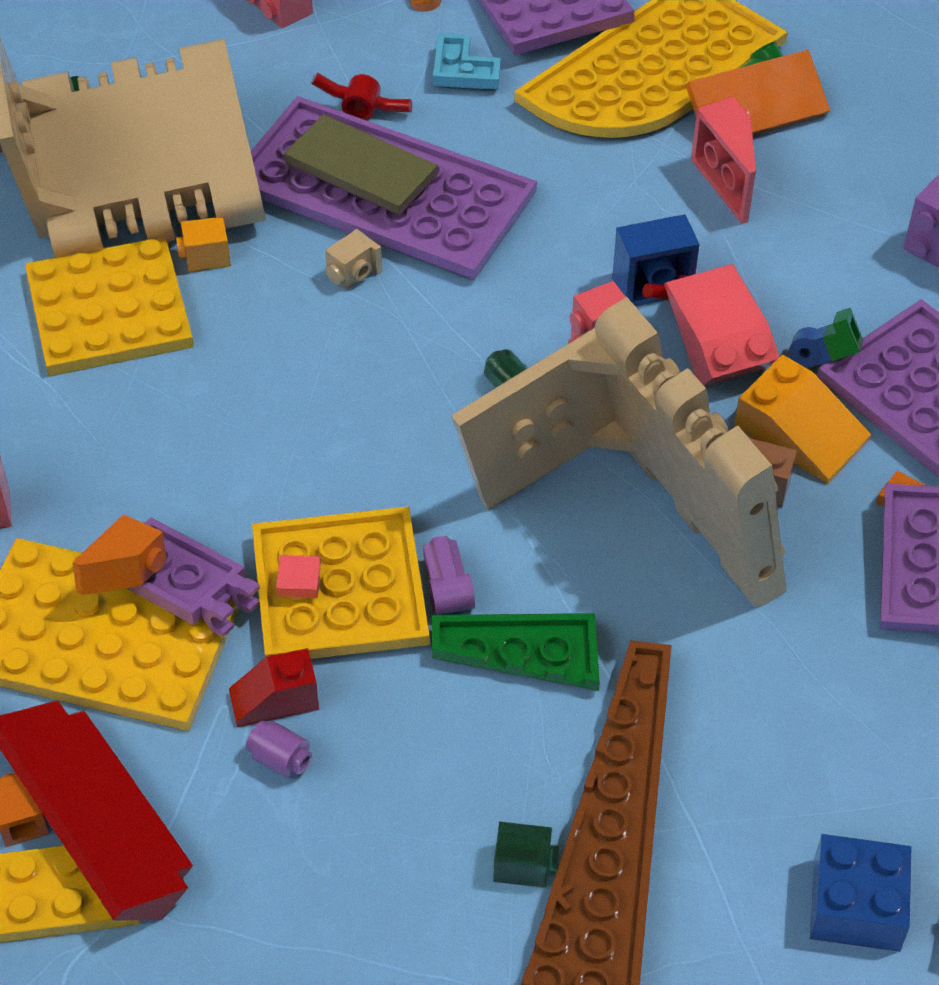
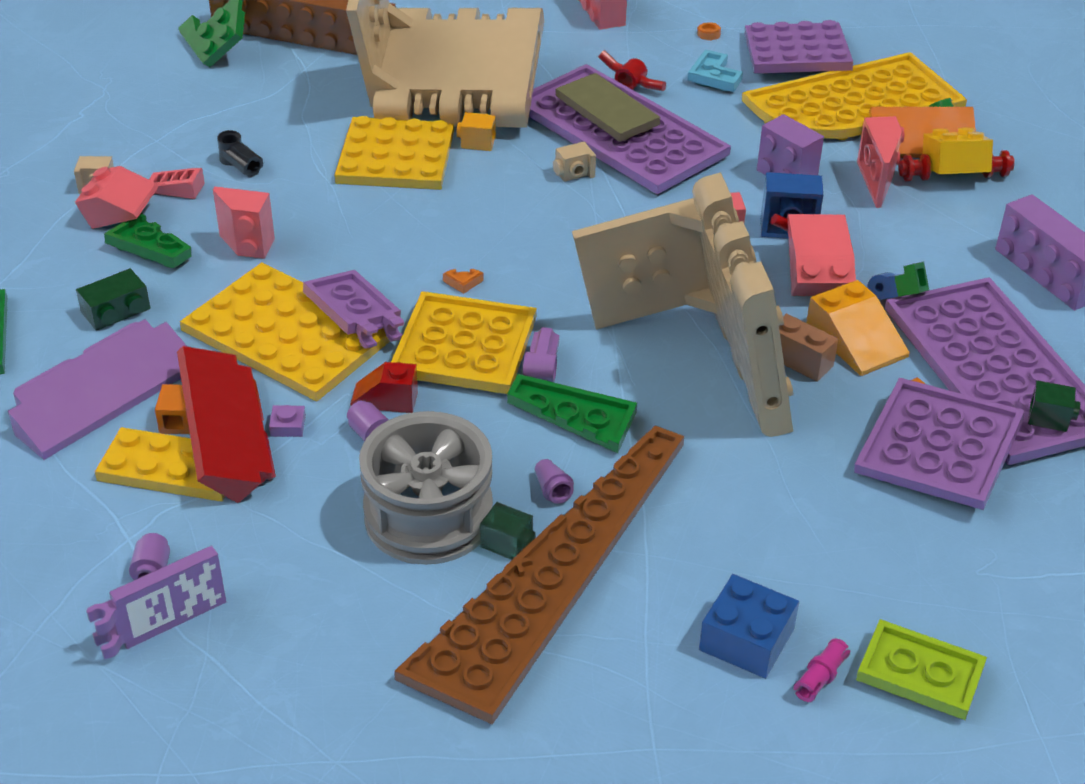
camera: 20 degrees right, 10 degrees down
orange slope [72,514,166,595] -> none
coral tile [276,555,321,598] -> none
none -> medium lavender plate [269,405,306,437]
none -> light grey wheel [359,411,493,565]
none -> orange tile [443,269,484,294]
none -> medium lavender cone [535,459,574,504]
none -> medium lavender brick [757,114,824,175]
none -> yellow brick [898,128,1014,181]

